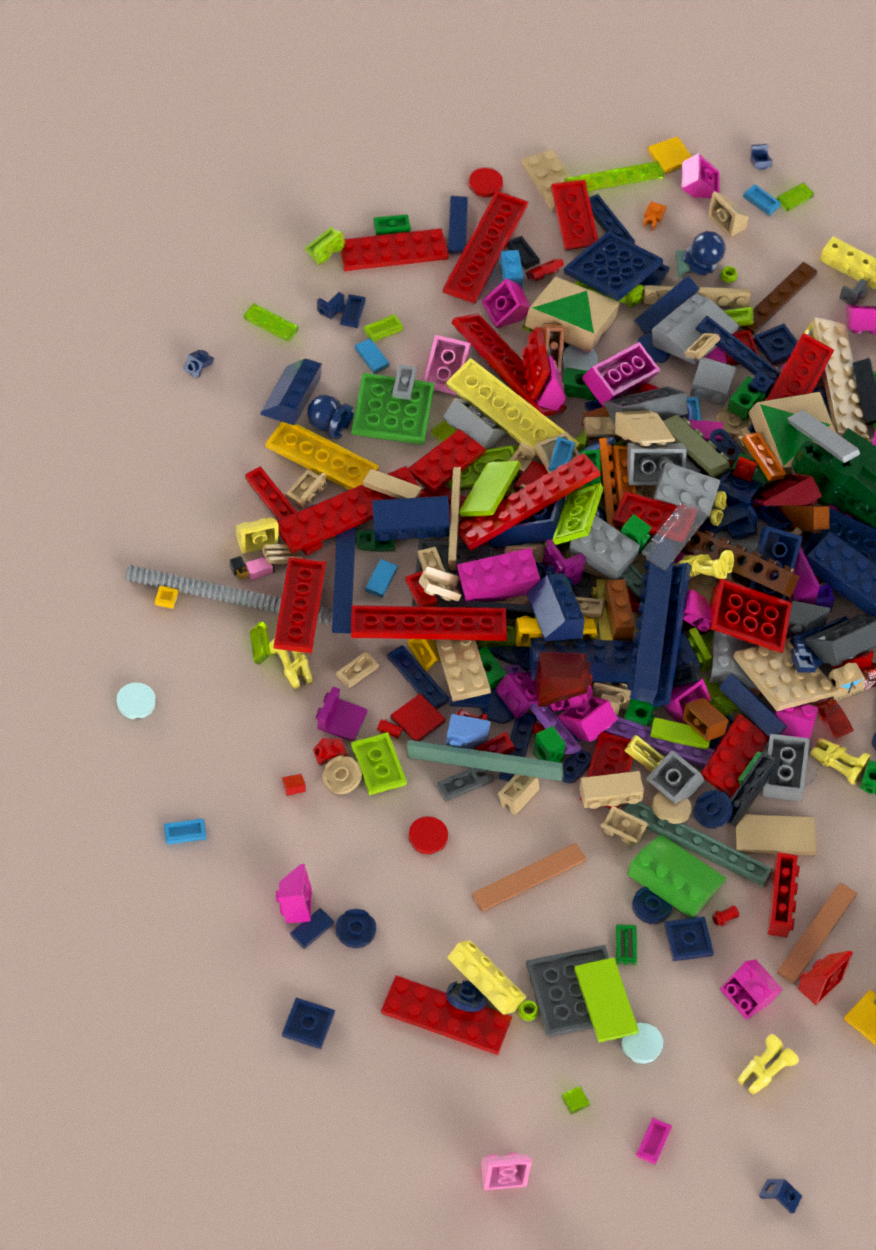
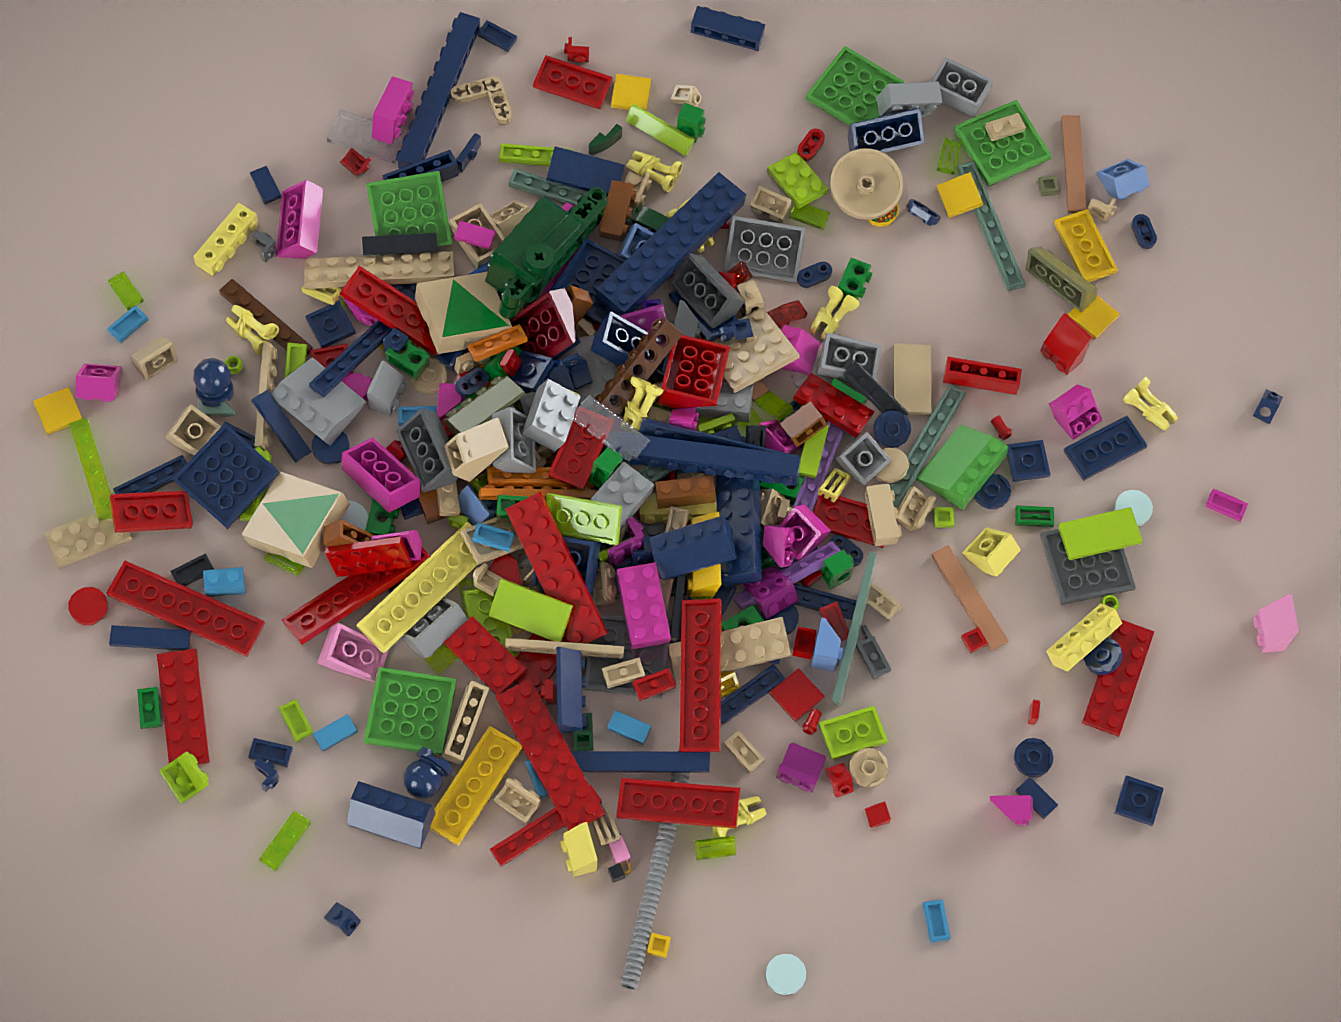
camera: 90 degrees left, 10 degrees up
tan tile [363,469,422,499] -> none
light grey plate [392,364,417,400] -> none
red tile [408,816,448,855] -> none
tan bracket [419,565,461,601] -> none
dark pink slope [482,278,531,328] -> none
red plate [525,259,564,281] -> none
clear red slope [535,652,592,707] -> none
clear neon green tile [561,1086,590,1115] -> none
orange plate [643,201,667,230] -> none
tan tile [684,333,720,359] -> none
dark blue tile [719,673,788,737] -> none
dark blue bracket [751,144,772,170] -> none
nougat tile [777,882,857,984] -> none
light grey tile [787,410,860,463] -> none
none -> tan slope [164,404,222,455]
none -> light yellow piece [226,305,279,356]
none -> tan brick [440,681,489,765]
none -> lime plate [934,507,954,528]
none -> red plate [961,627,988,654]
none -> light yellow slope [962,527,1021,577]
none -> red tile [1028,699,1041,725]
none -> dark blue tile [1063,416,1148,481]

